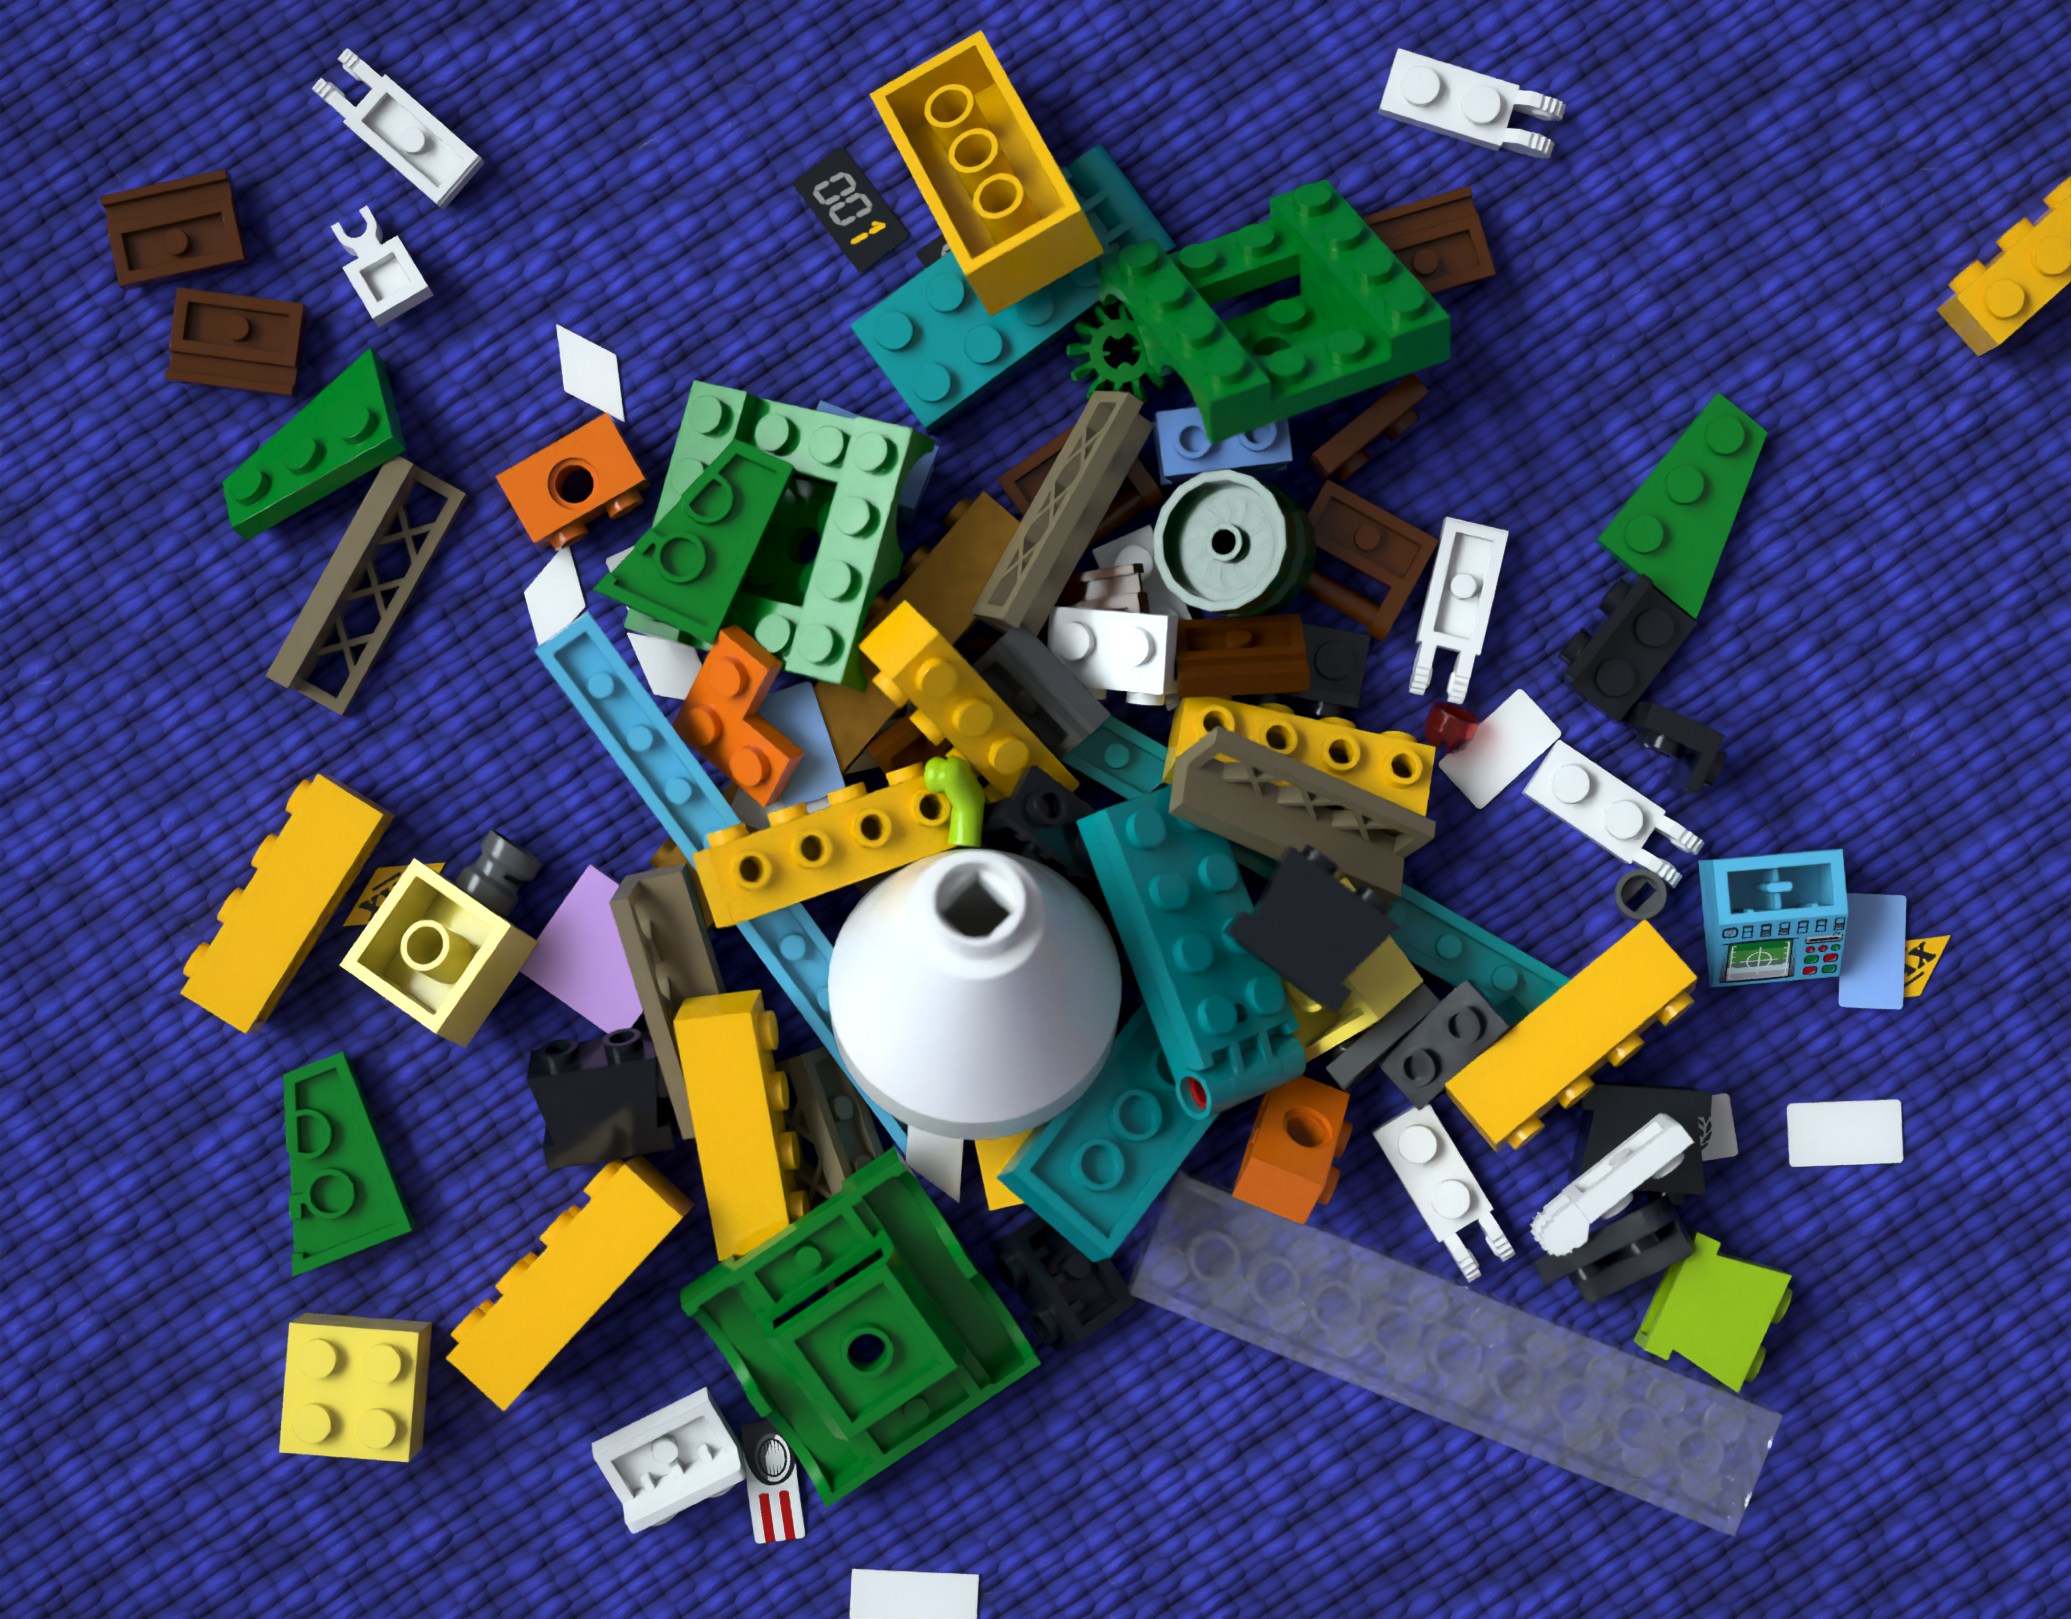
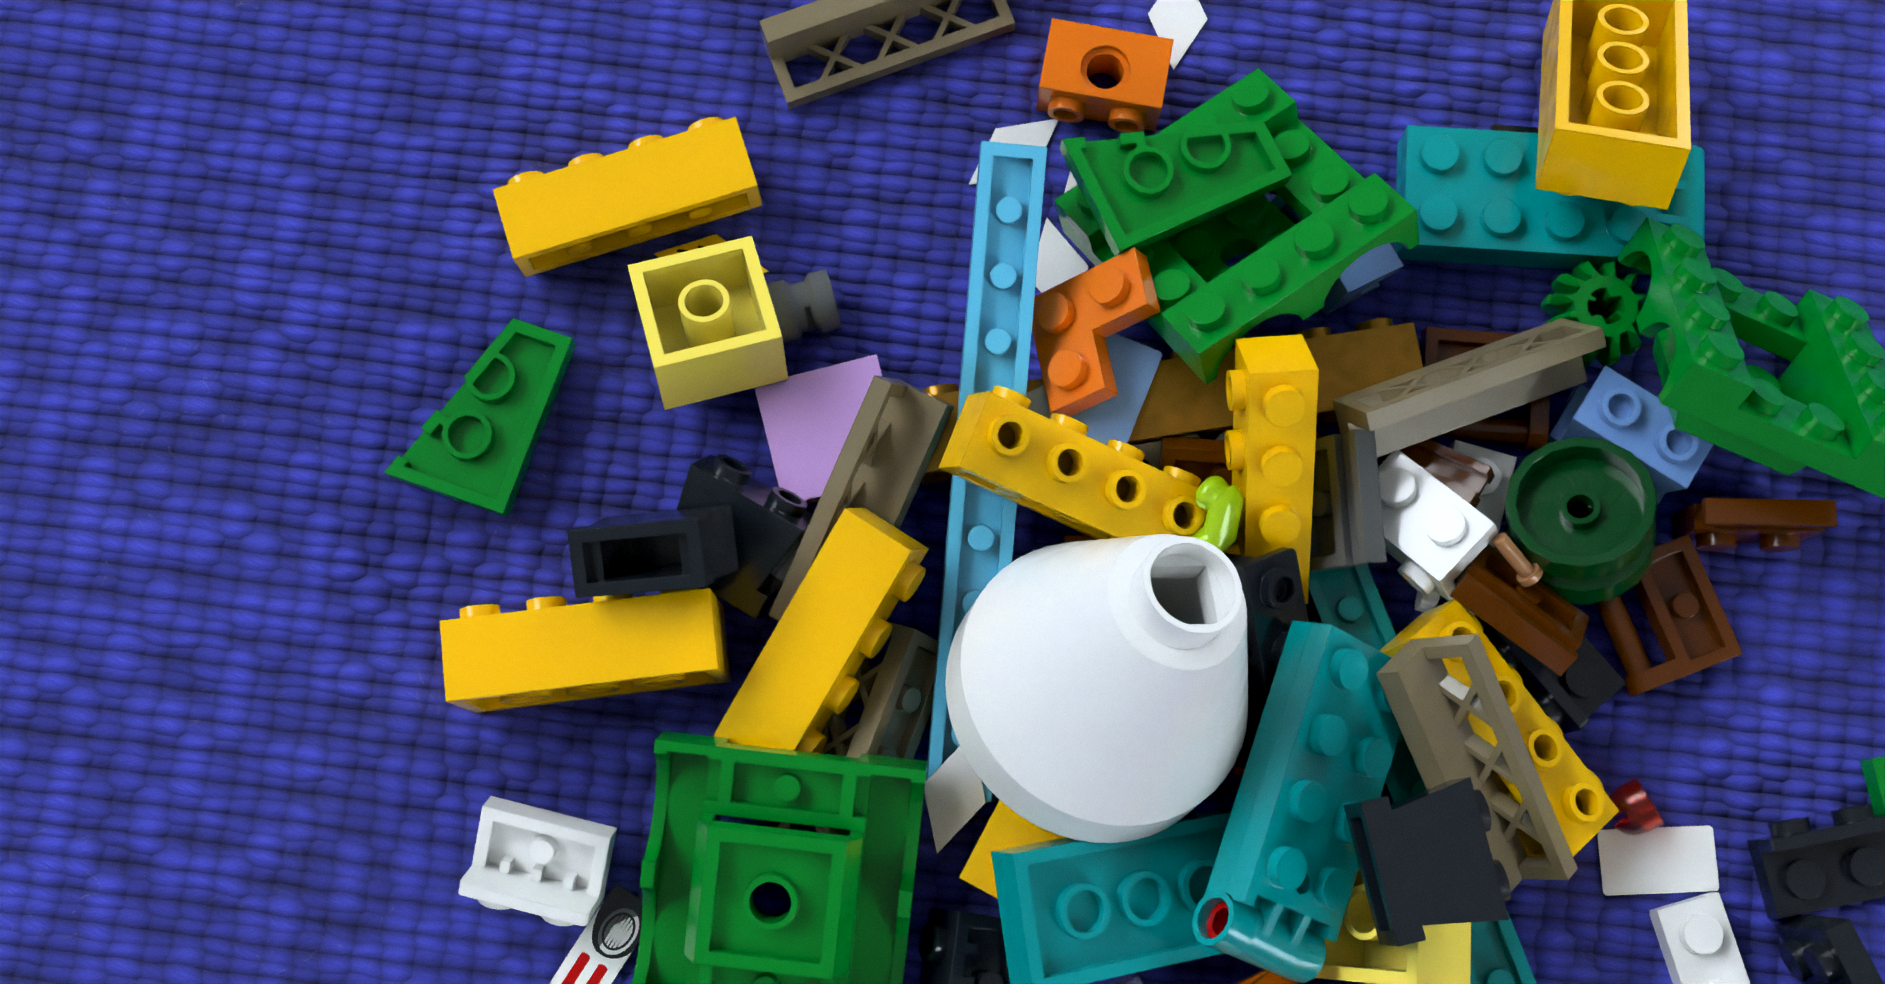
camera: 40 degrees right, 10 degrees down
light yellow brick [279,1313,432,1462] -> none
black sticker [793,147,908,272] -> none
white hinge [1409,517,1509,705] -> none
none -> black hips [567,505,739,598]
none -> medium nougat piece [1492,532,1543,587]

